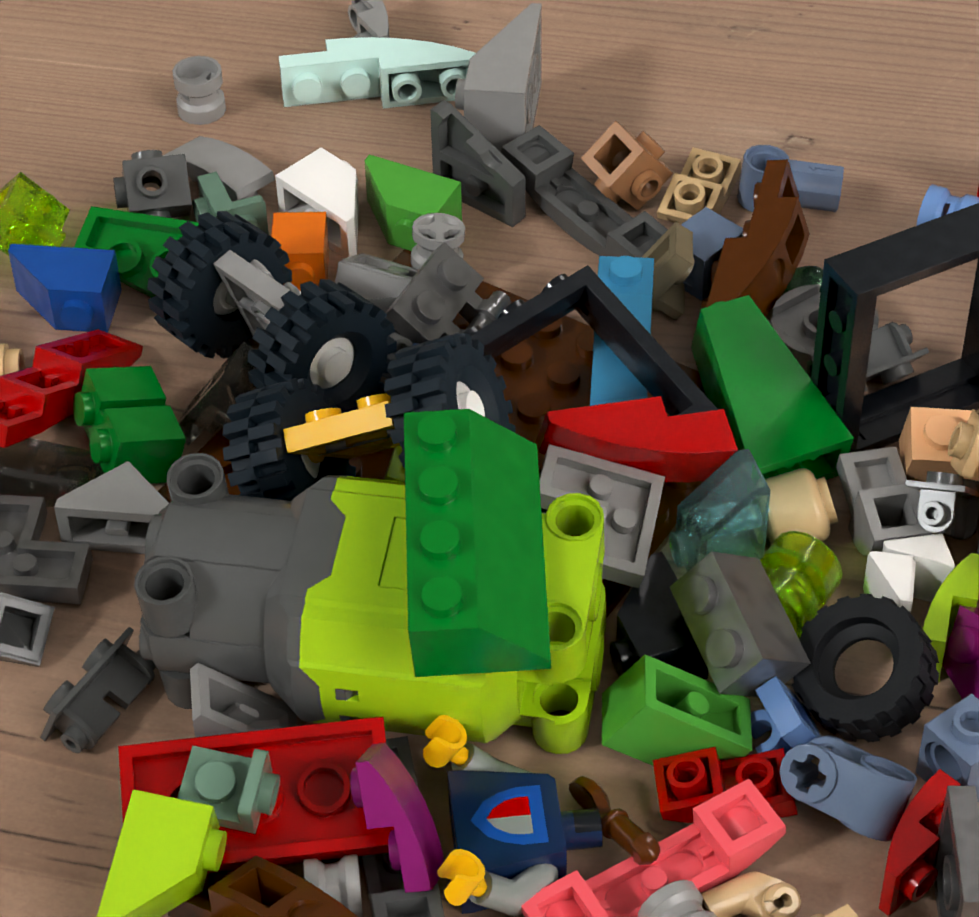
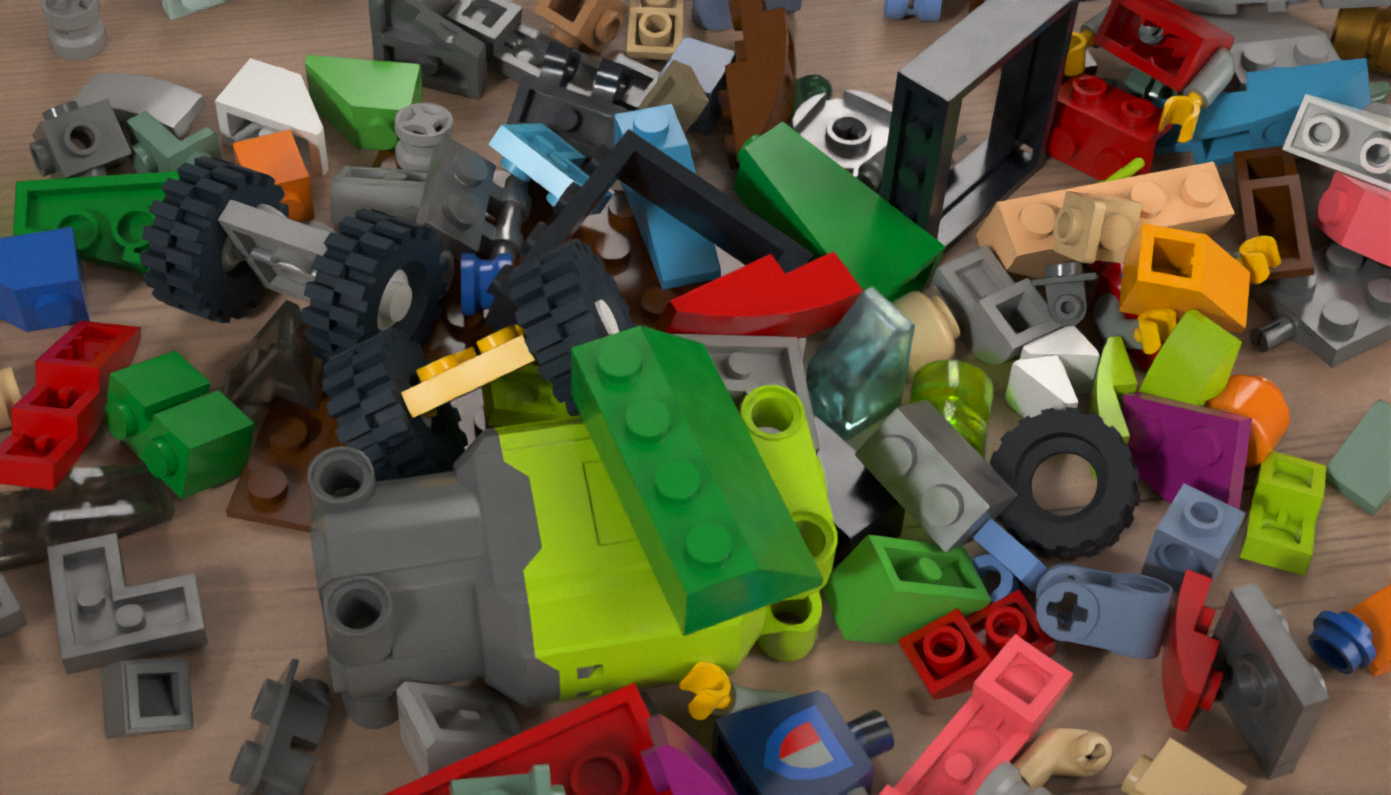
camera: 25 degrees left, 5 degrees up
light grey slope [54,461,169,554] -> none
reddish brown piece [569,776,660,865] -> none
none -> medium azure plate [488,123,613,216]
none -> black plate [506,41,633,158]

